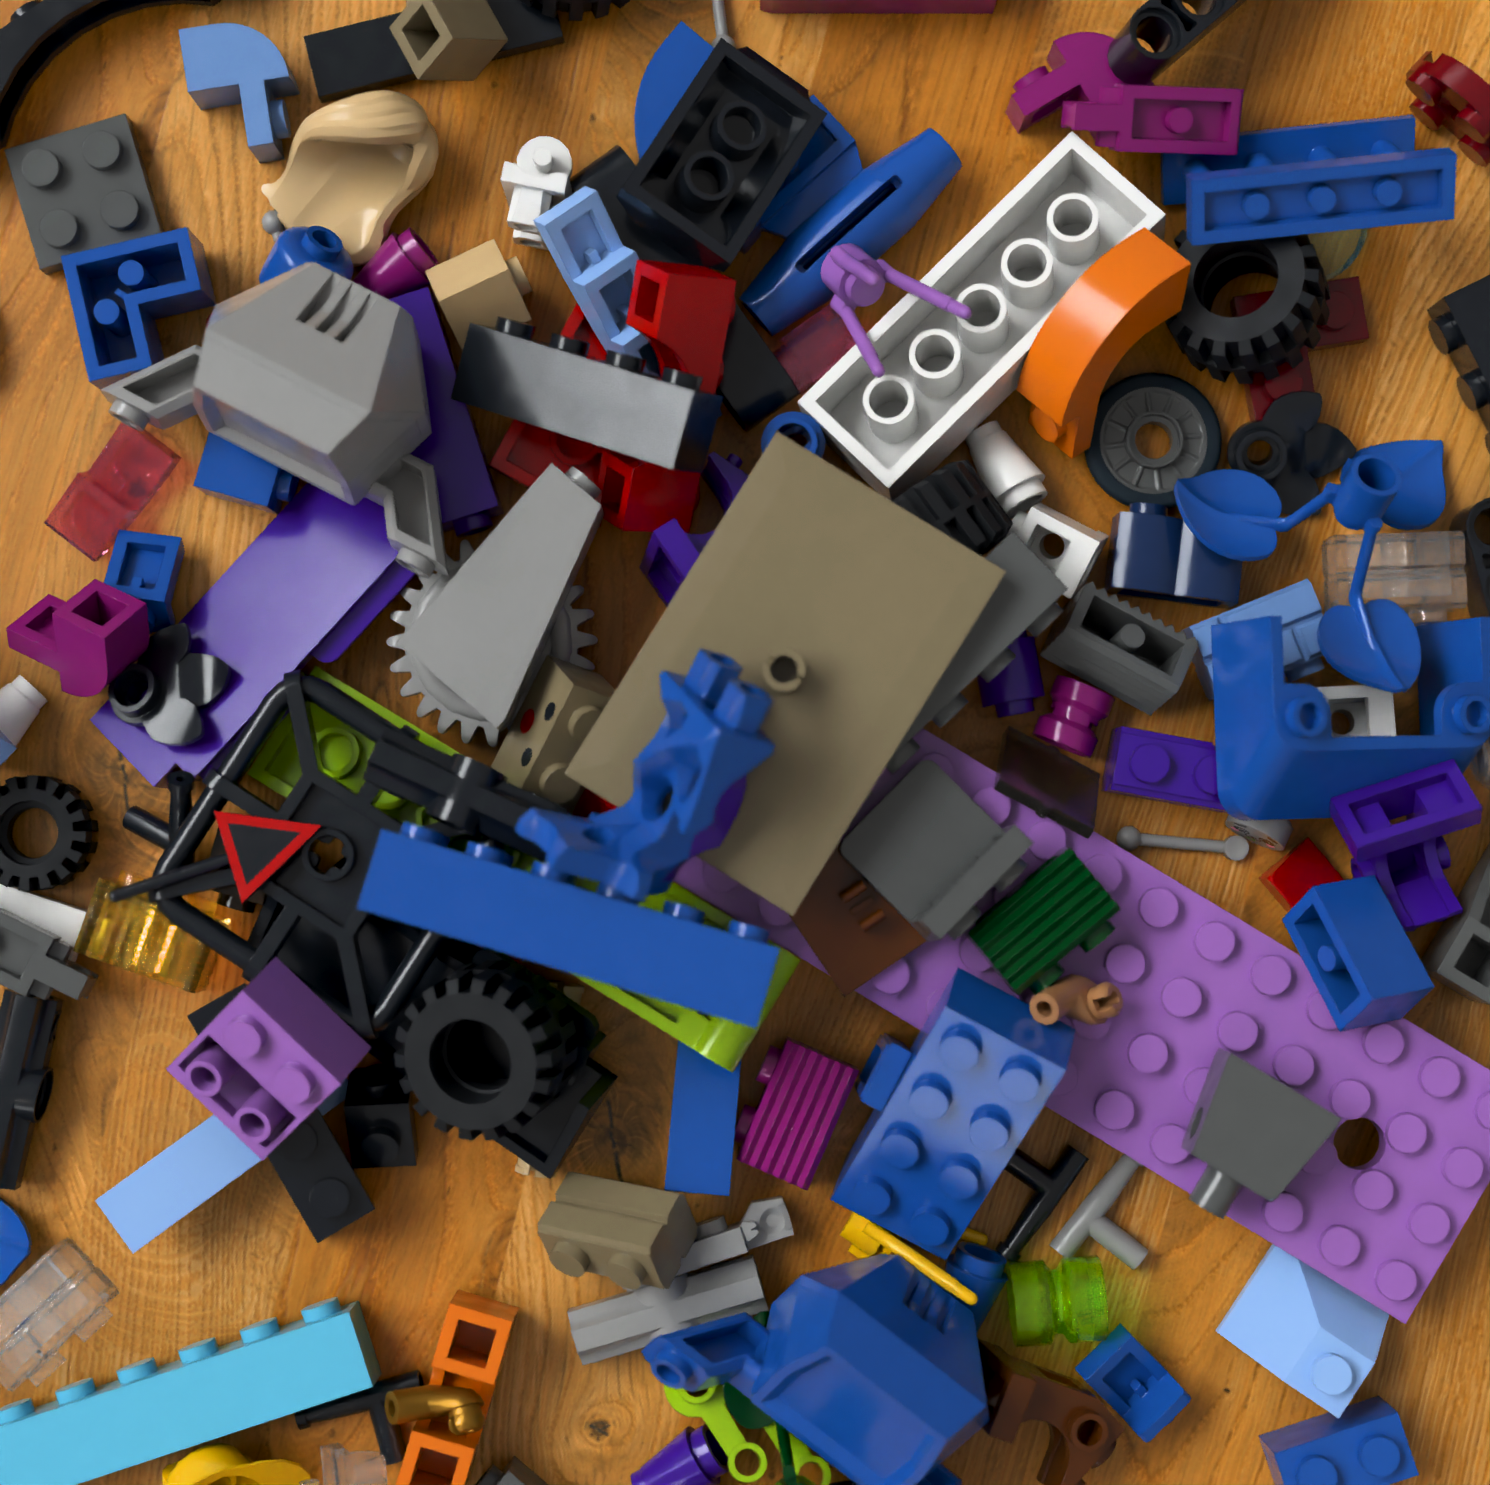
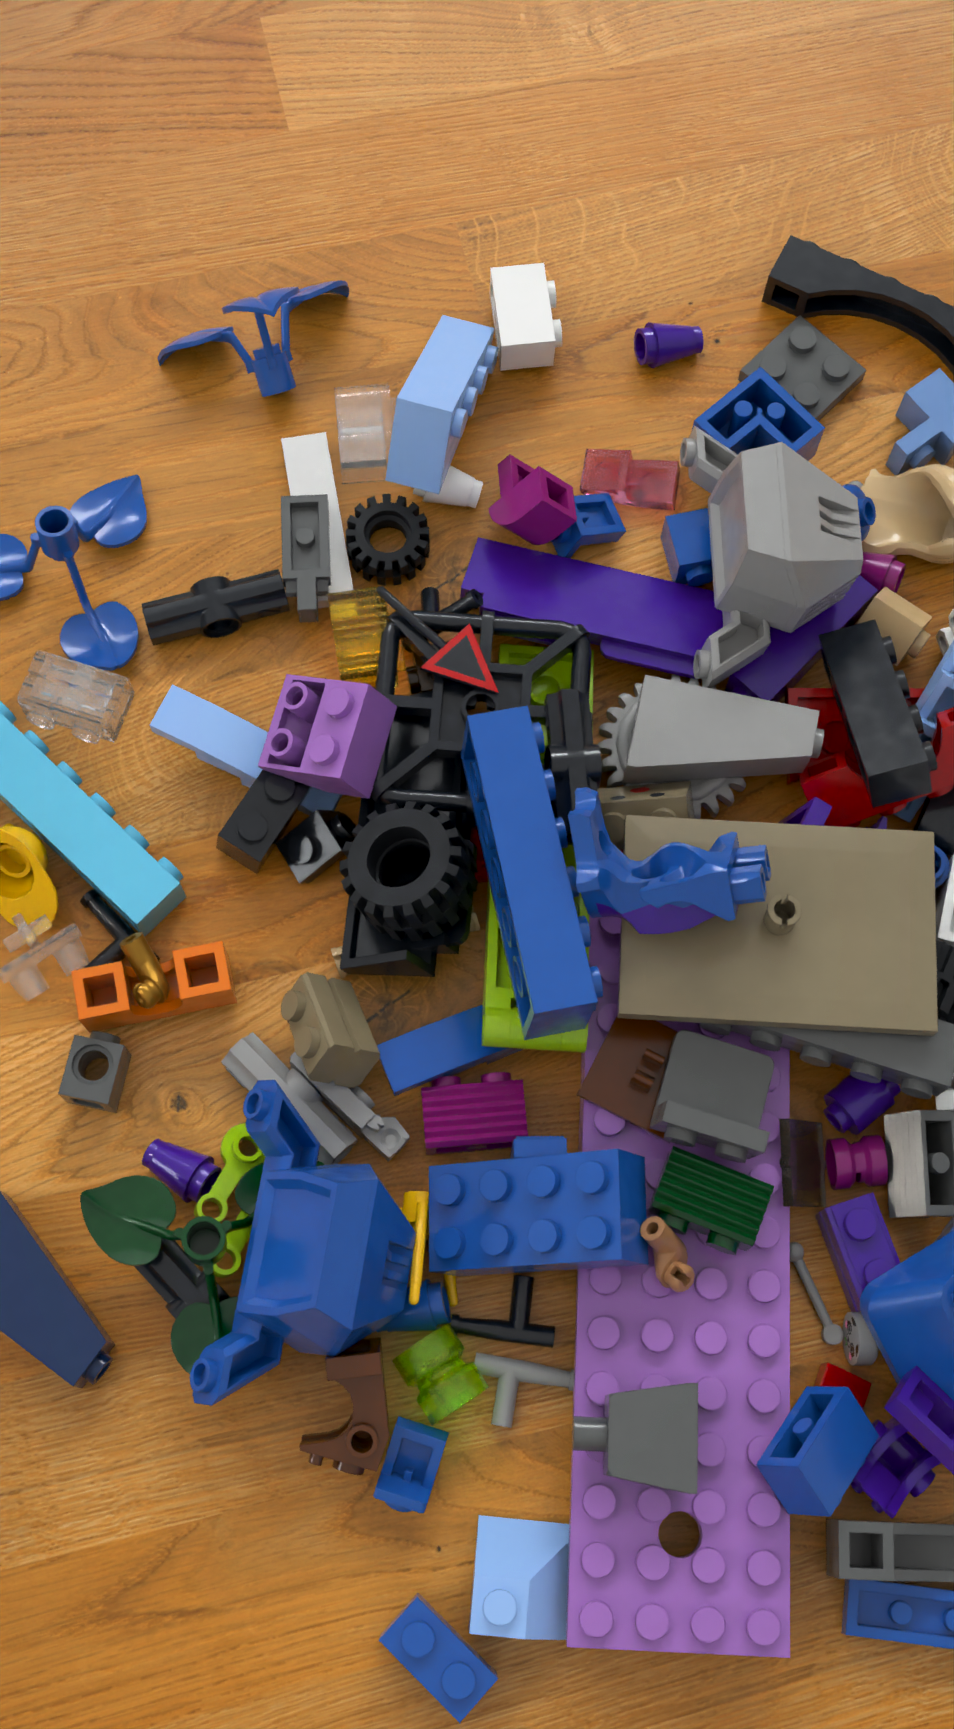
camera: 60 degrees right, 15 degrees down
black plate [108,623,232,746] -> none

